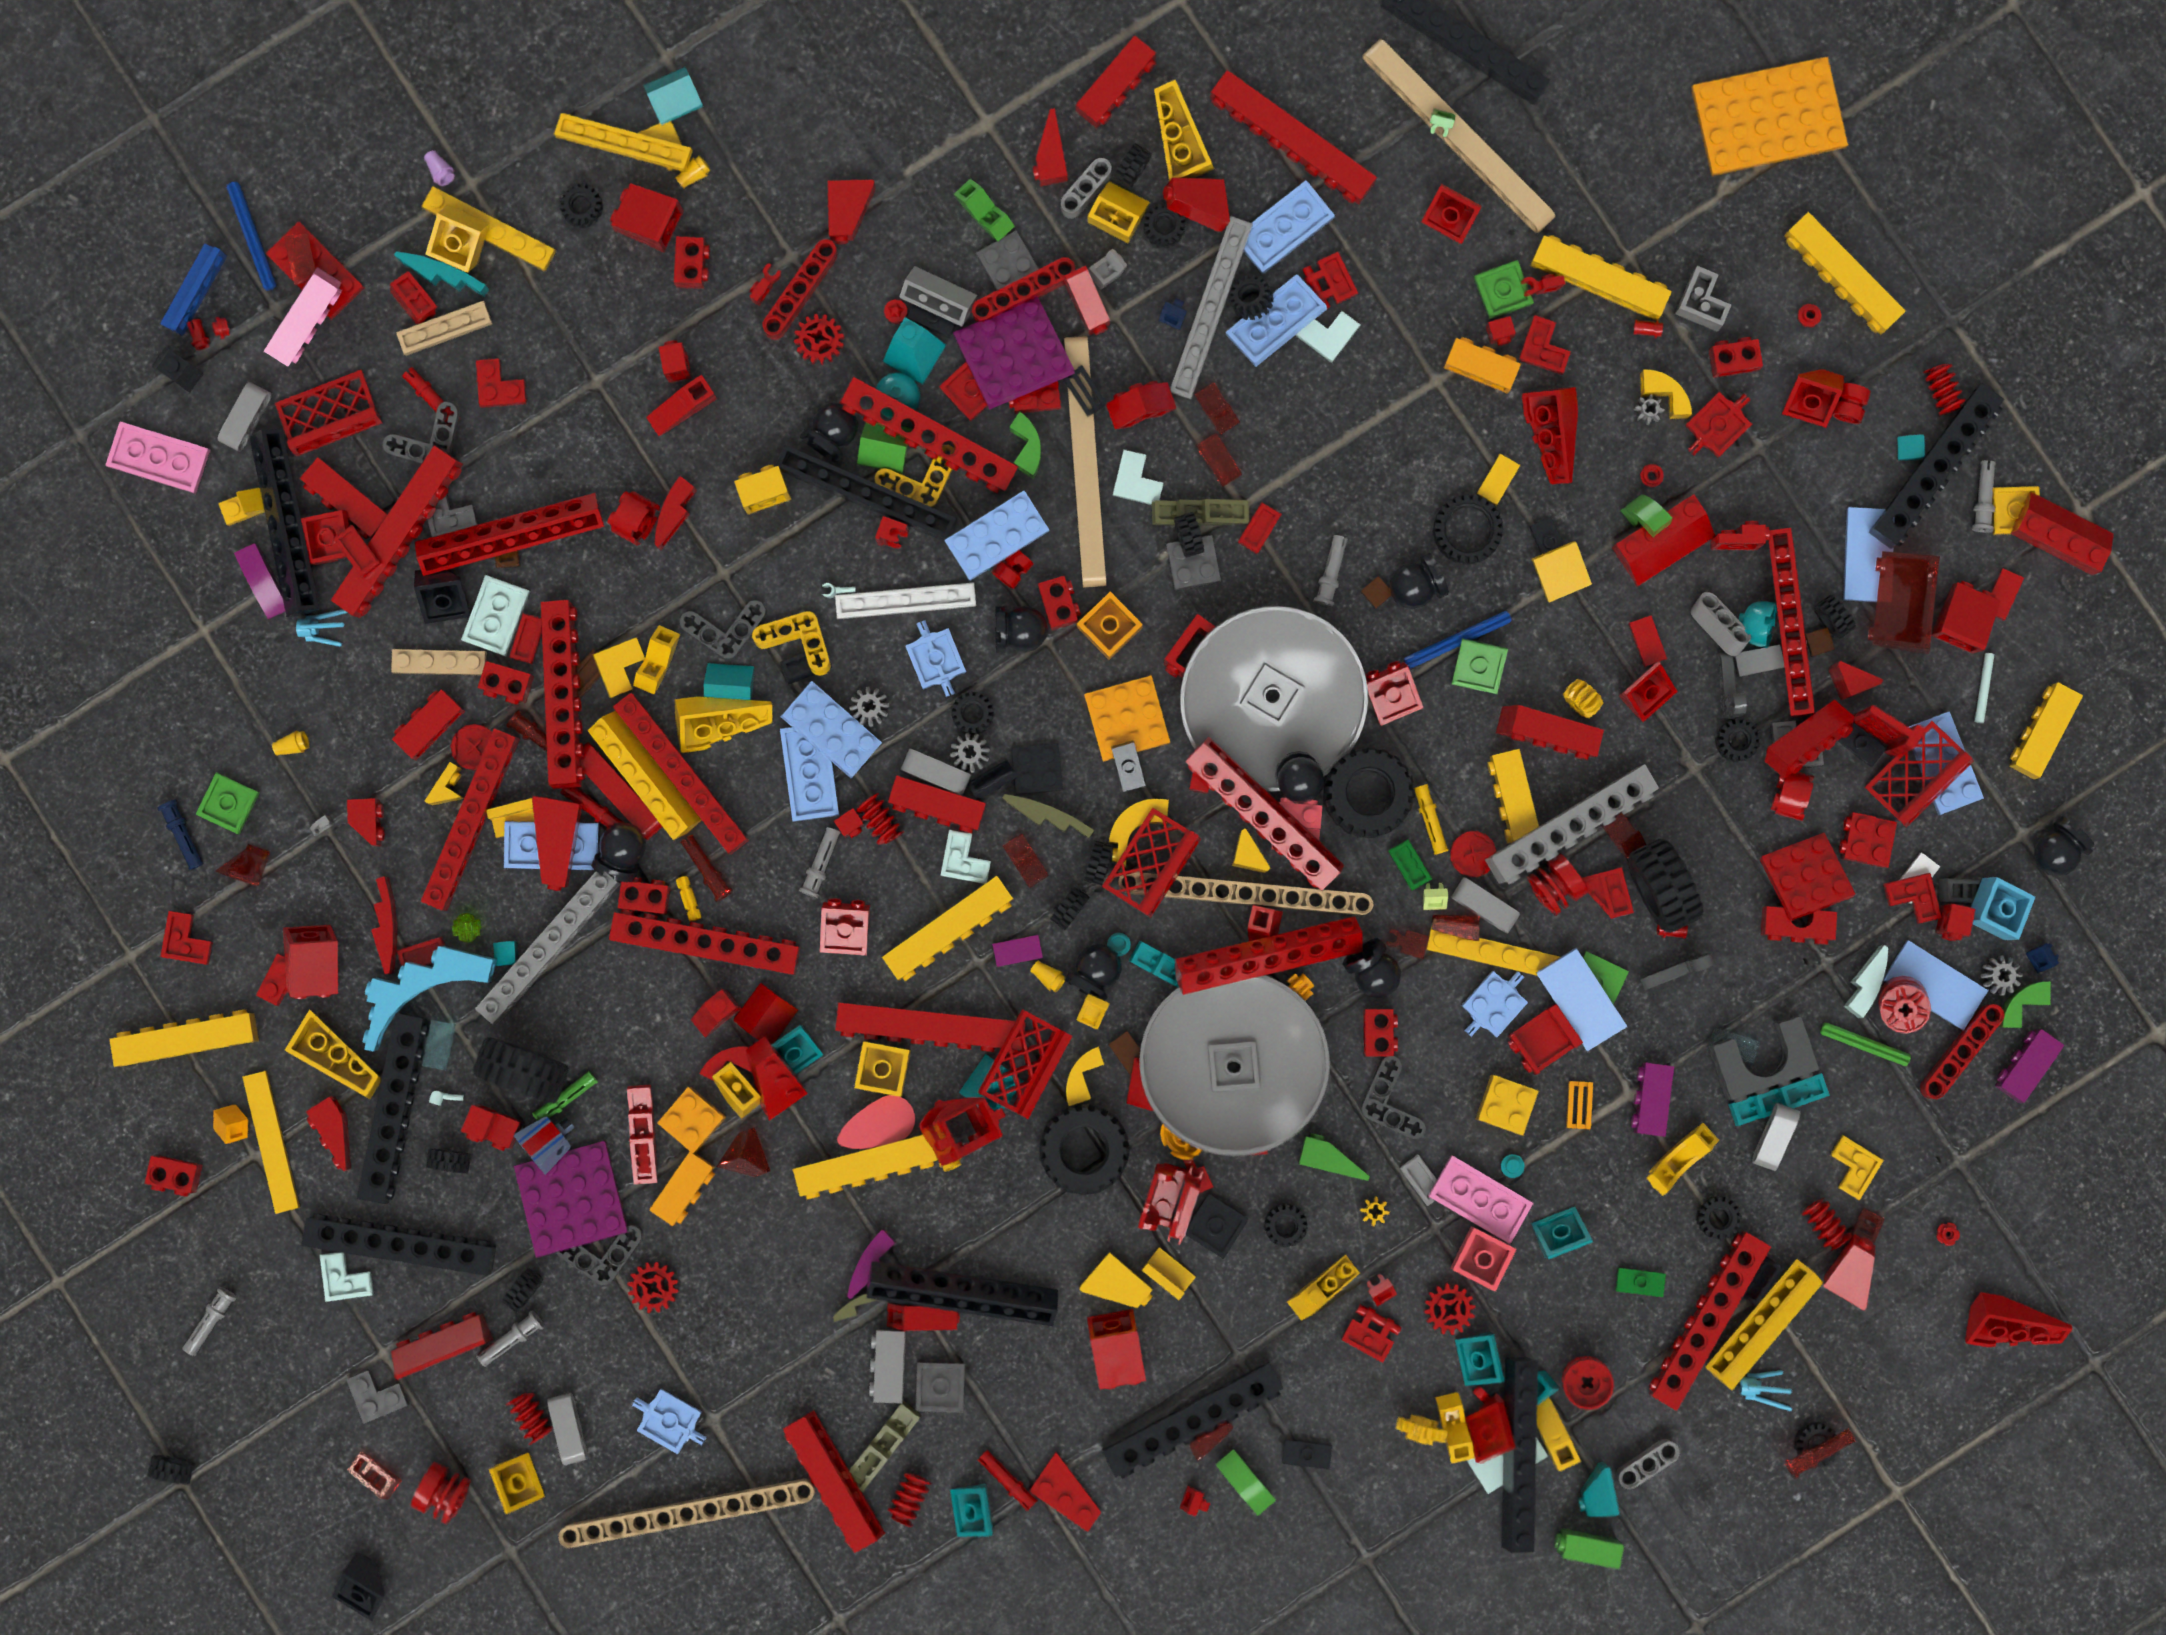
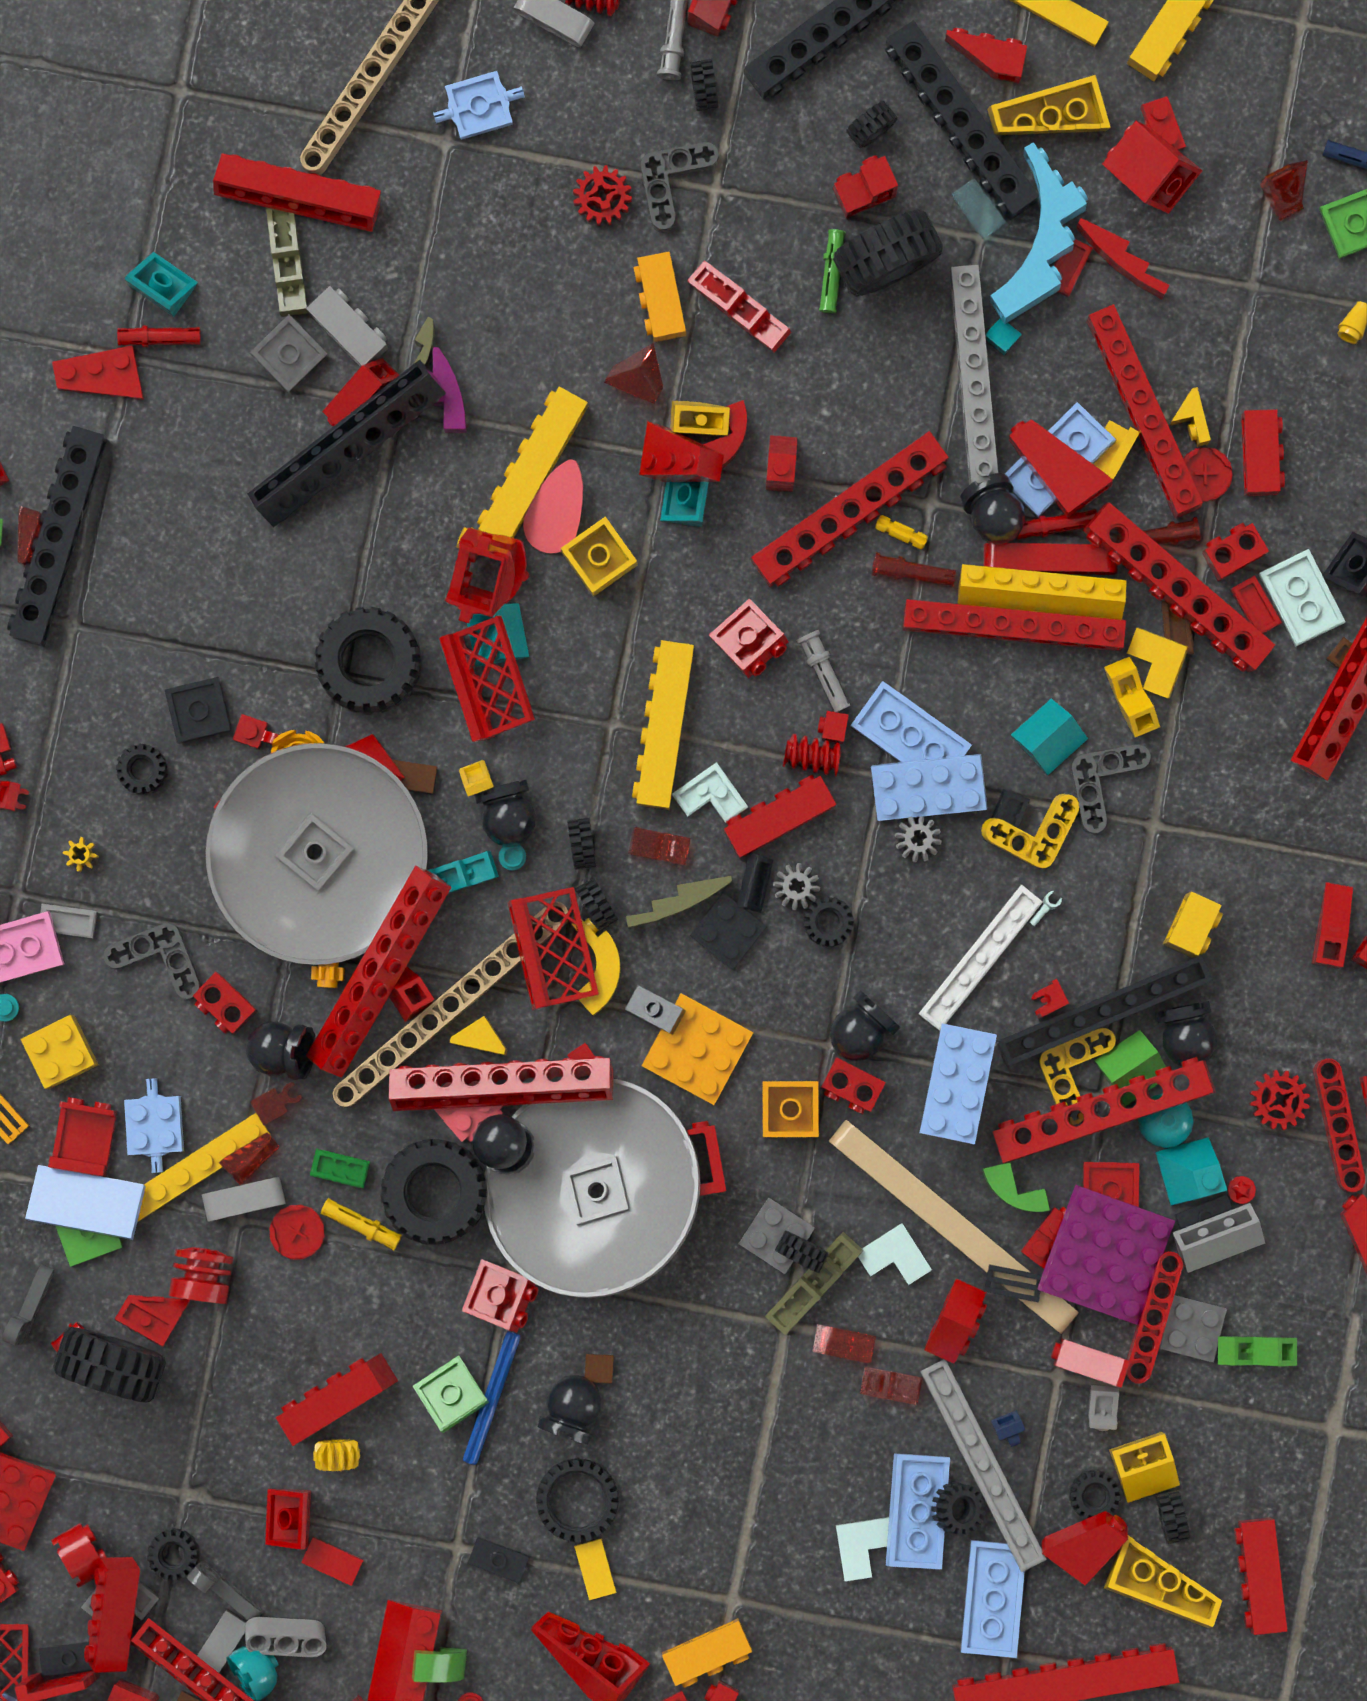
camera: 135 degrees right, 0 degrees up
red plate [160,911,213,965] -> none
light grey tile [310,815,334,836] -> none
red slope [347,798,385,847] -> none
tan plate [391,649,487,675] -> none
light aqua hand [429,1090,464,1106] -> none
clear neon green gear [452,913,482,942] -> none
torso [513,1117,574,1174] -> none
magenta plate [514,1141,628,1258] -> none
red brick [607,491,660,546] -> none
red brick [618,877,671,915] -> none
red slope [655,476,697,550] -> none
light orange brick [658,1087,726,1154] -> none
yellow wedge [675,696,772,753] -> none
red slope [733,983,798,1044] -> none
red brick [835,1003,1026,1053] -> none
red piece [887,1473,932,1527] -> none
light grey beam [900,748,971,796] -> none
light blue plate [905,620,966,697] -> none
red wheel [990,551,1034,590] -> none
magenta tile [992,935,1043,967] -> none
yellow cone [1030,960,1065,992] -> none
red slope [1032,108,1068,186] -> none
light grey beam [1061,158,1111,218] -> none
yellow brick [1066,1047,1104,1106] -> none
yellow slope [1079,1252,1153,1308] -> none
red slope [1087,1309,1146,1389] -> none
red animal [1138,1162,1203,1245] -> none
yellow panel [1142,1247,1196,1300] -> none
red tile [1238,503,1282,555] -> none
yellow slope [1287,1255,1360,1320] -> none
bright green slope [1298,1133,1370,1181] -> none
red plate [1302,252,1358,309] -> none
light grey pin [1313,535,1348,607] -> none
yellowish green tile [1423,883,1448,910] -> none
light grey brick [1485,764,1659,885] -> none
yellow brick [1487,749,1539,844] -> none
yellow tile [1532,541,1592,602] -> none
clear red slope [1602,813,1647,861] -> none

